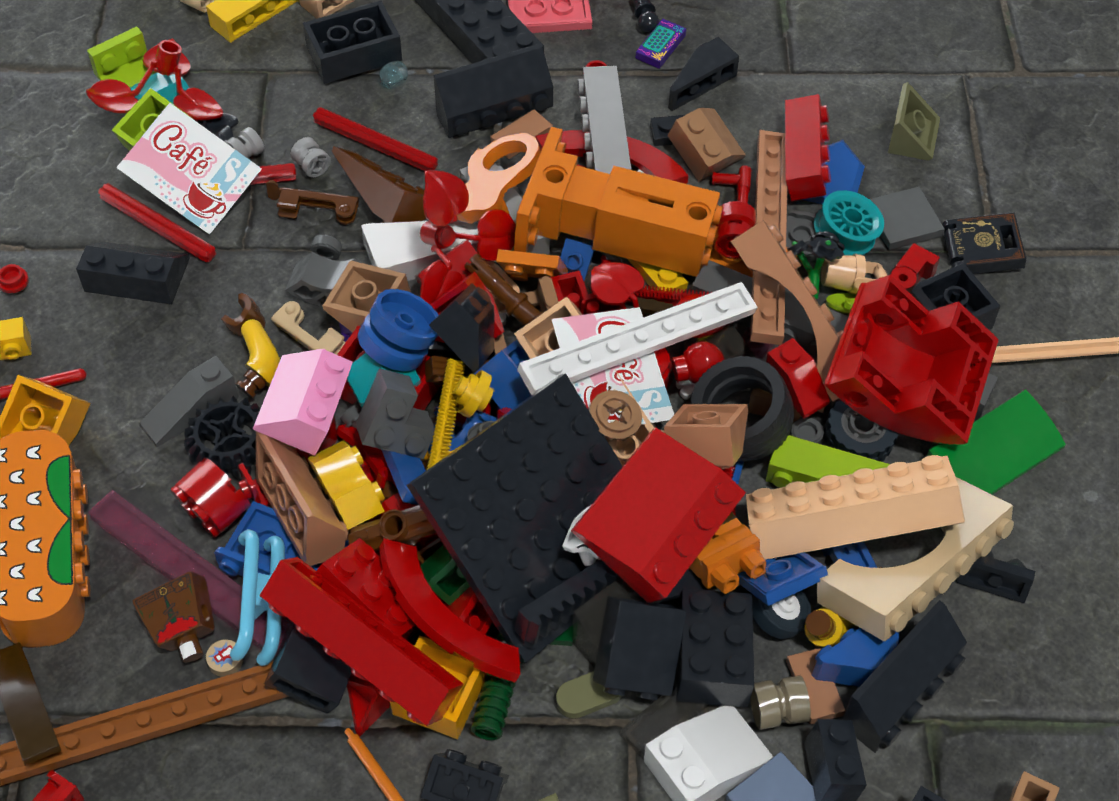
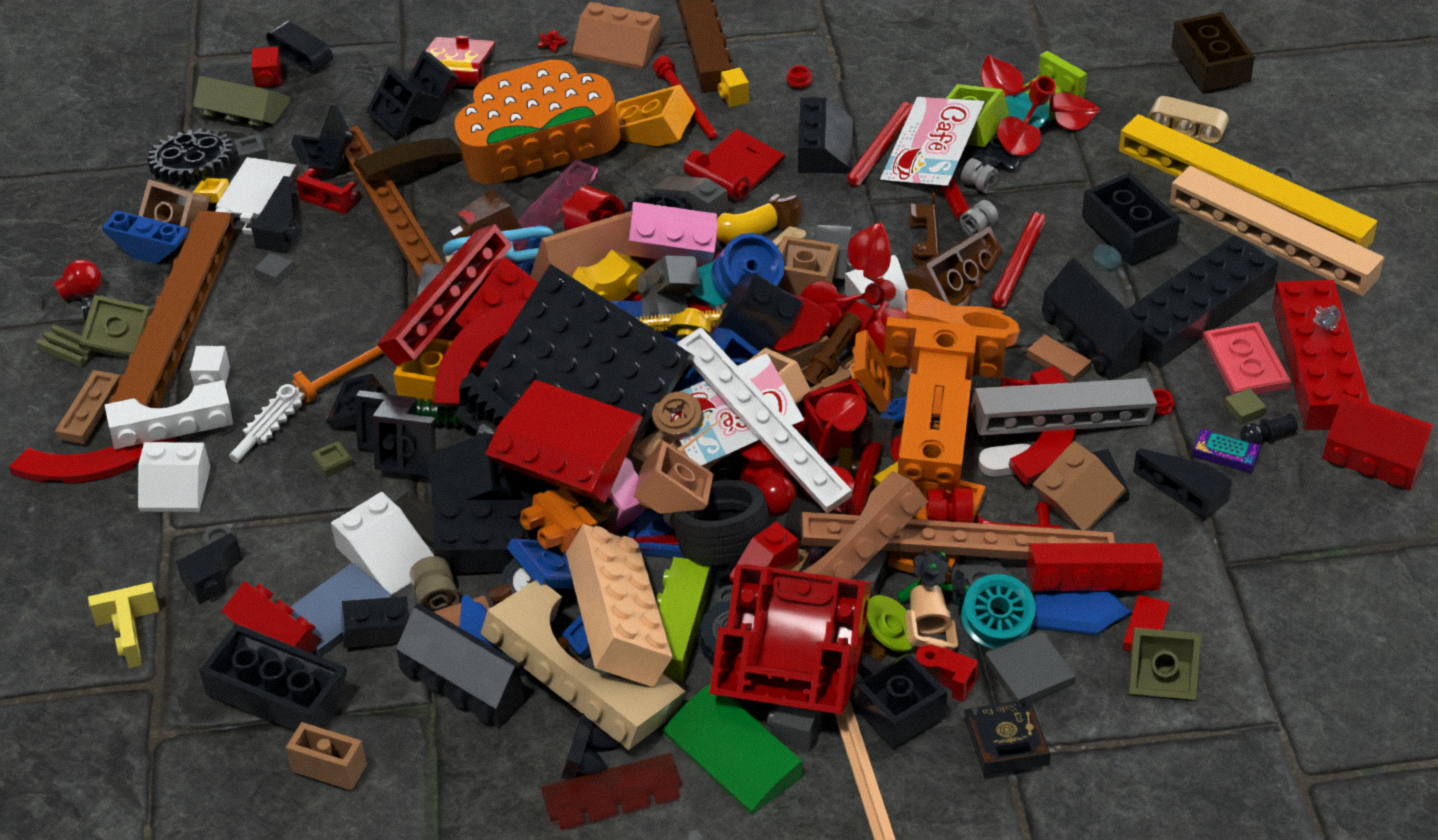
camera: 85 degrees right, 10 degrees down
none -> black bracket [356,390,436,477]
none -> clear red windscreen [540,753,682,830]
none -> red door [683,129,785,201]
none -> red tile [1122,595,1170,651]
none -> olive tile [1224,388,1267,424]

